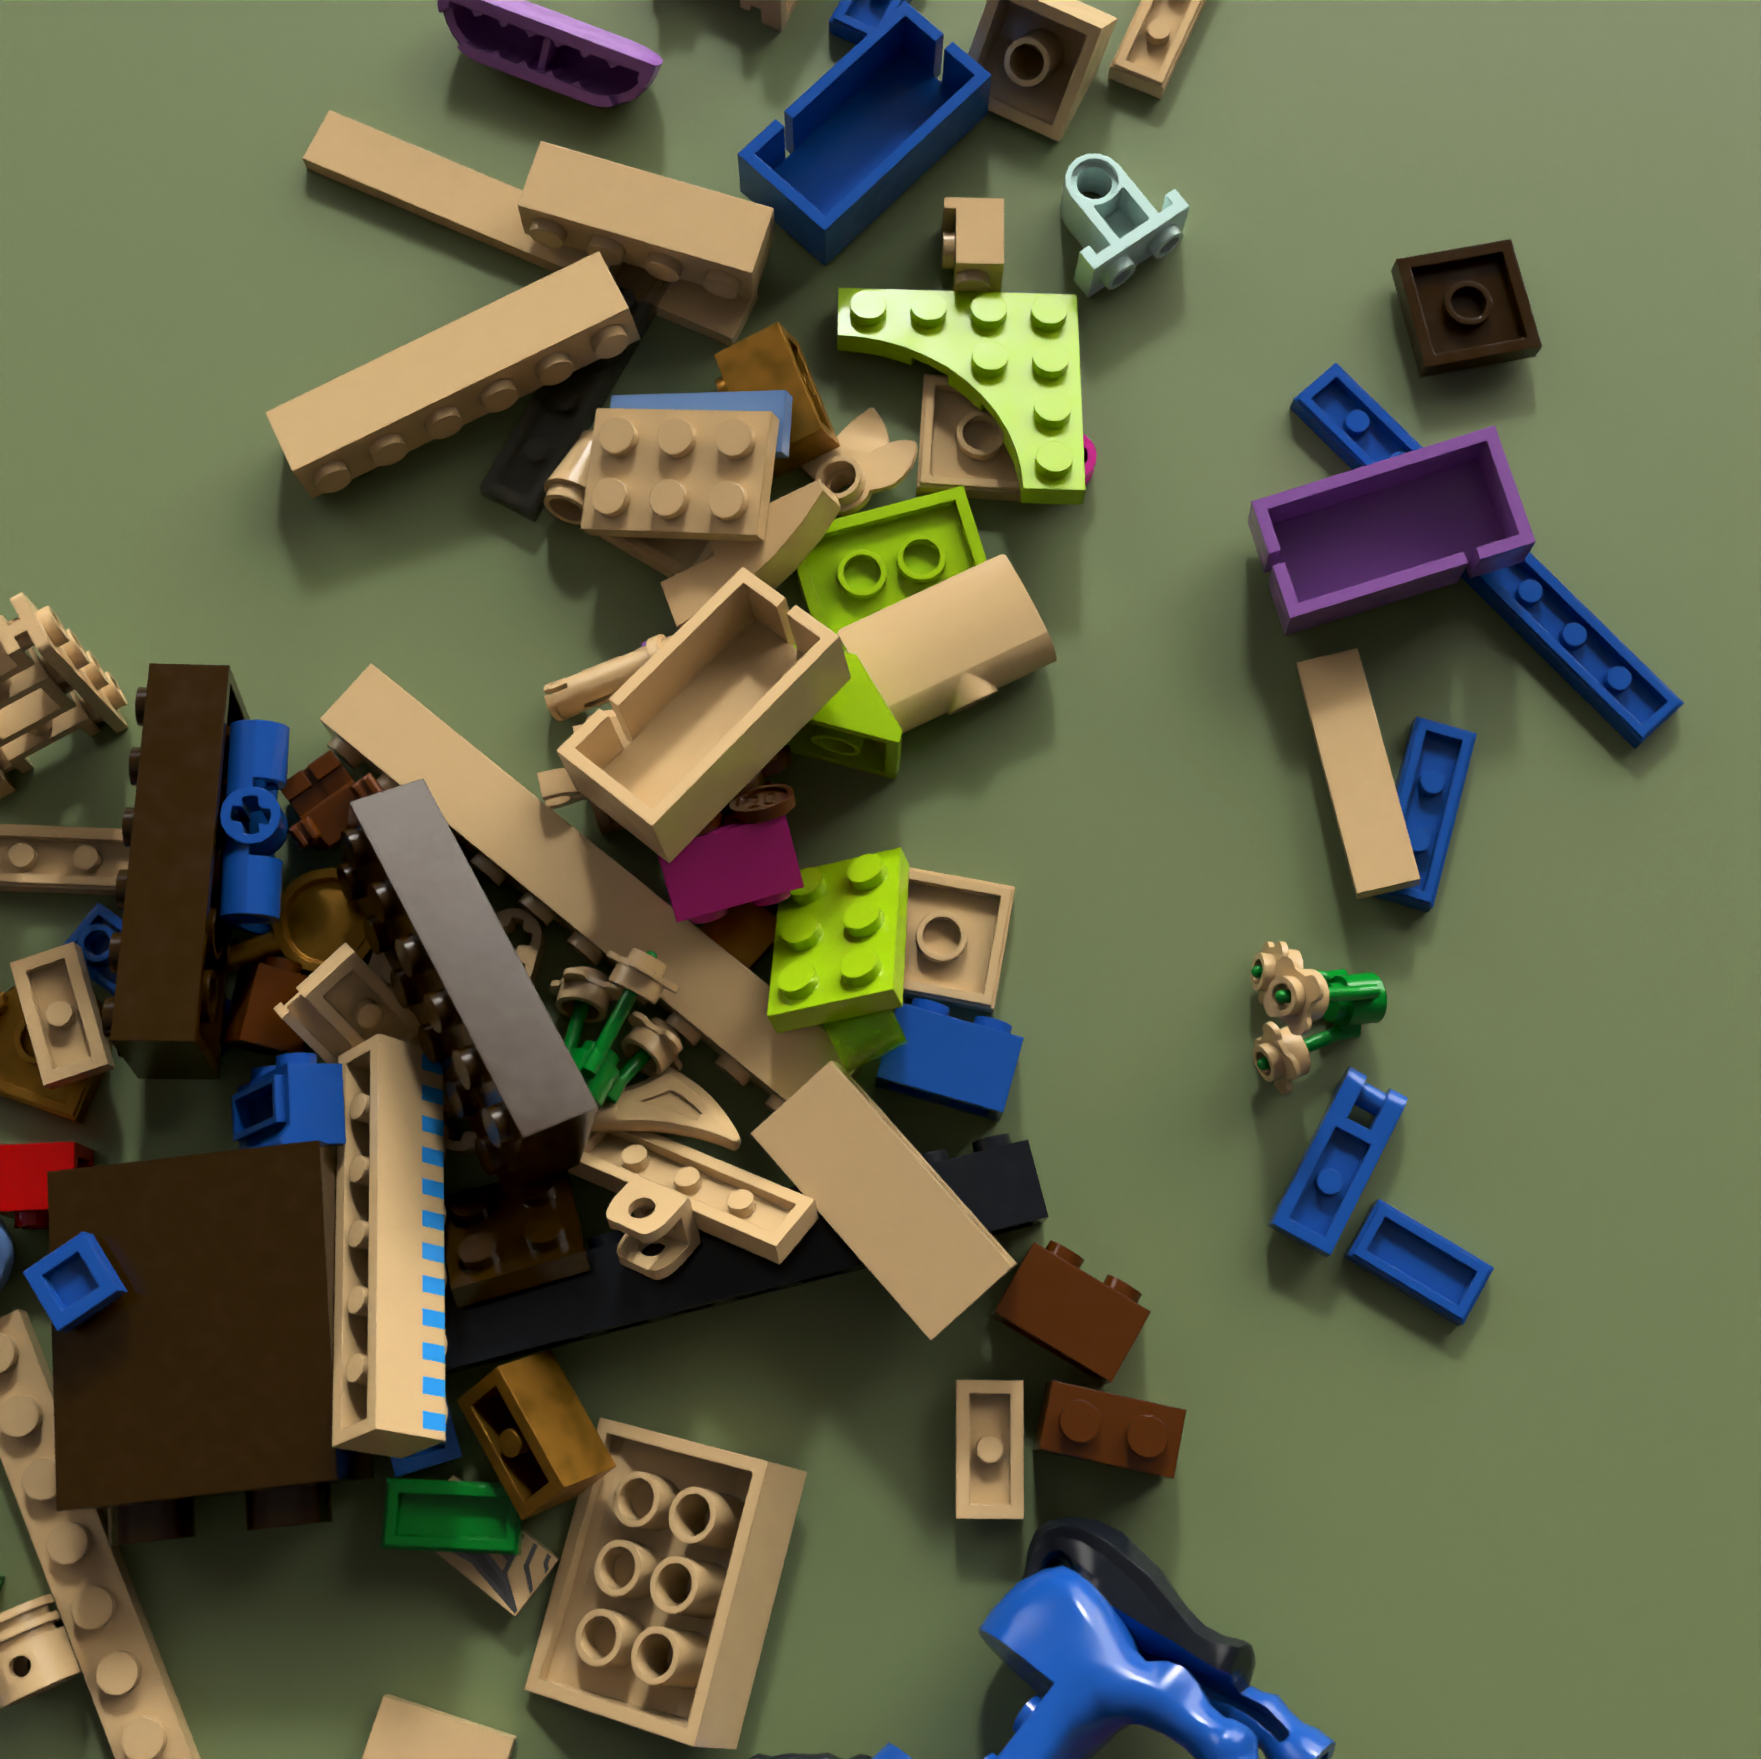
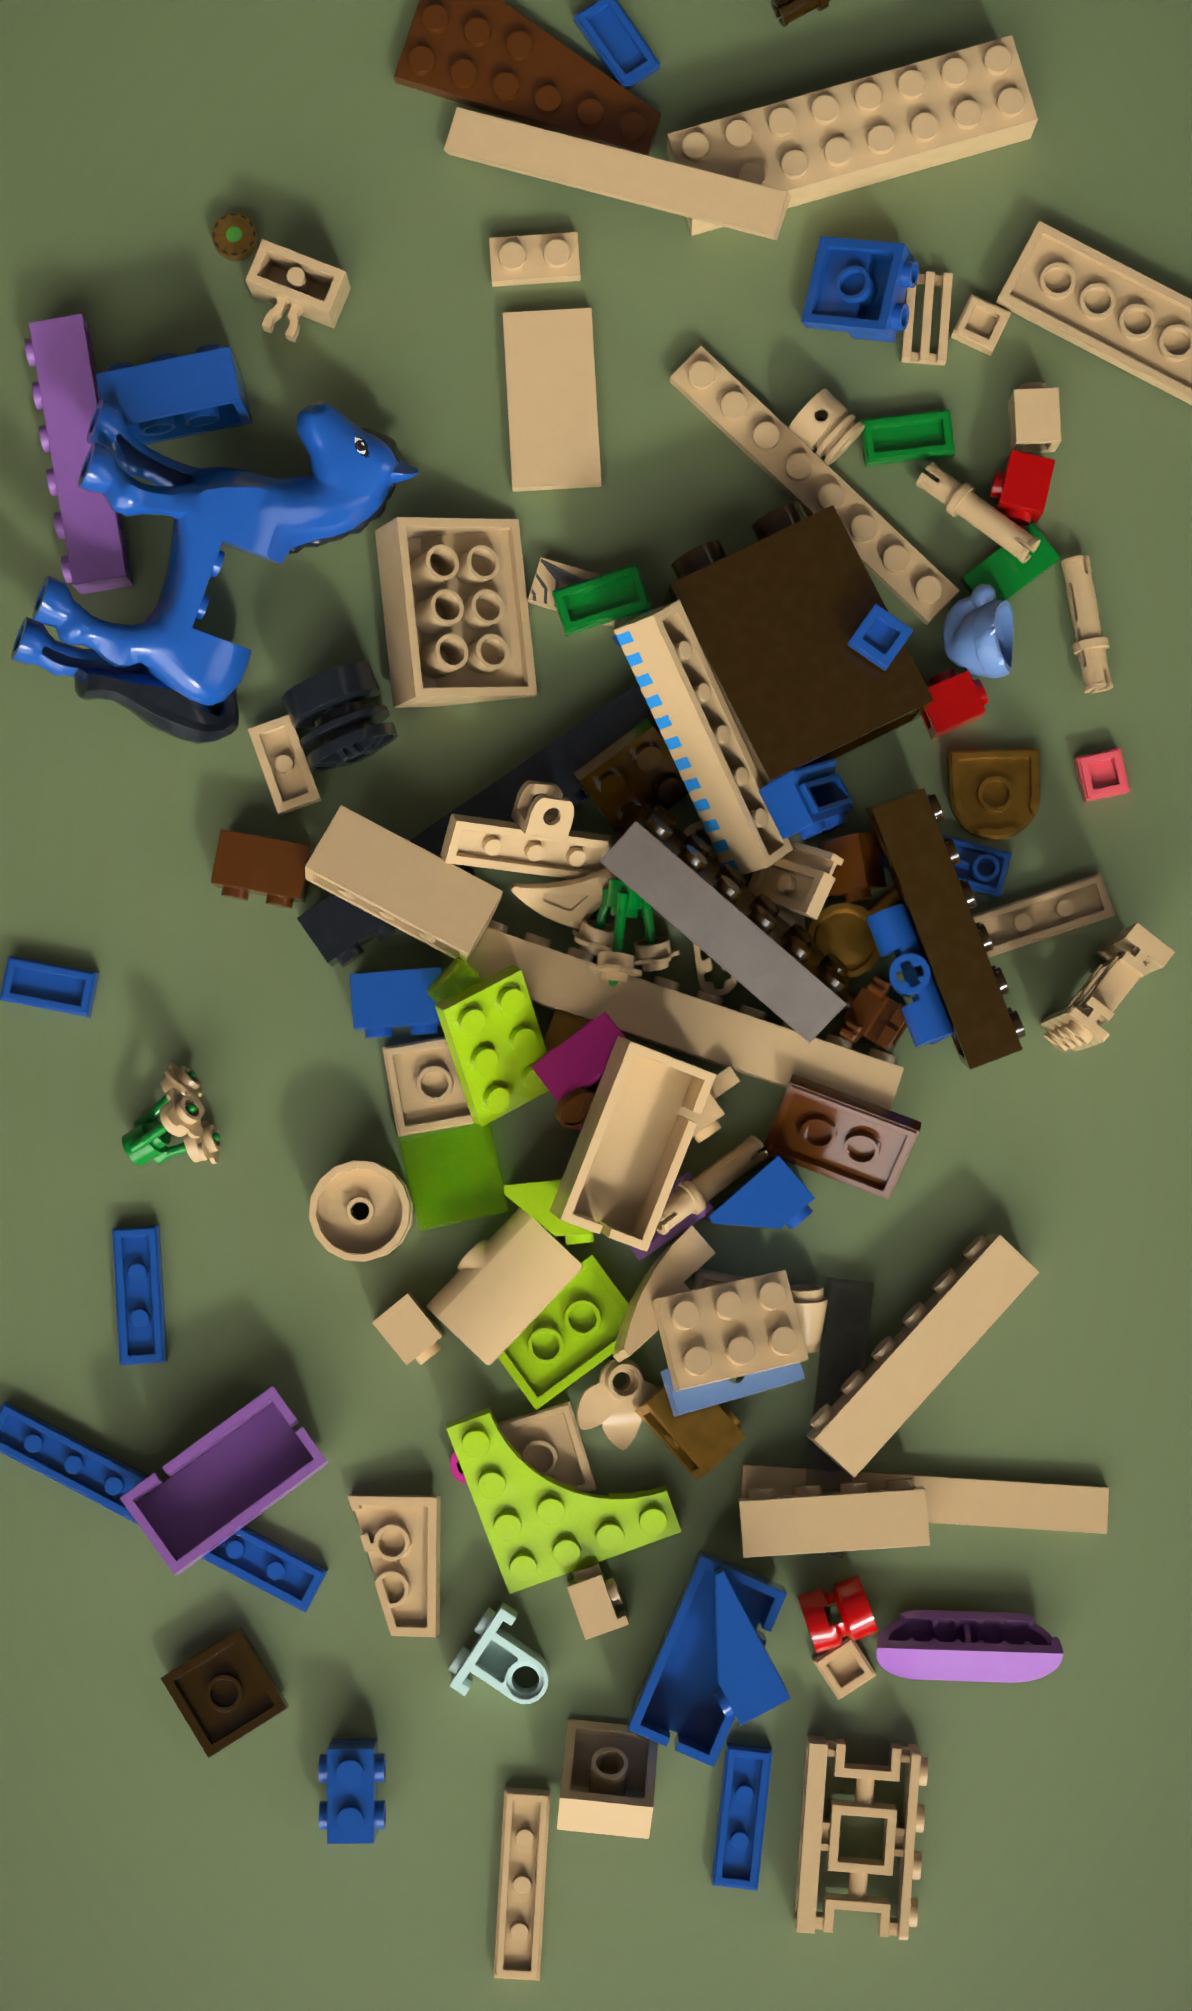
camera: 170 degrees right, 10 degrees up
tan plate [10,942,115,1090] -> none
pearl gold brick [456,1349,616,1520] -> none
reddish brown piece [1033,1380,1186,1479] -> none
blue plate [1267,1066,1408,1258] -> none
tan tile [1296,648,1420,900] -> none
none -> black wheel [281,662,399,771]
none -> tan wheel [309,1160,414,1262]
none -> blue brick [319,1738,386,1844]
none -> tan wing [348,1494,441,1637]
none -> tan brick [372,1292,445,1366]
none -> clear neon green tile [400,1123,509,1231]
none -> blue slope [706,1156,815,1229]
none -> blue slope [713,1565,791,1726]
none -> reddish brown tile [761,1074,922,1200]
none -> red wheel [797,1575,878,1653]
none -> tan tile [812,1636,877,1700]

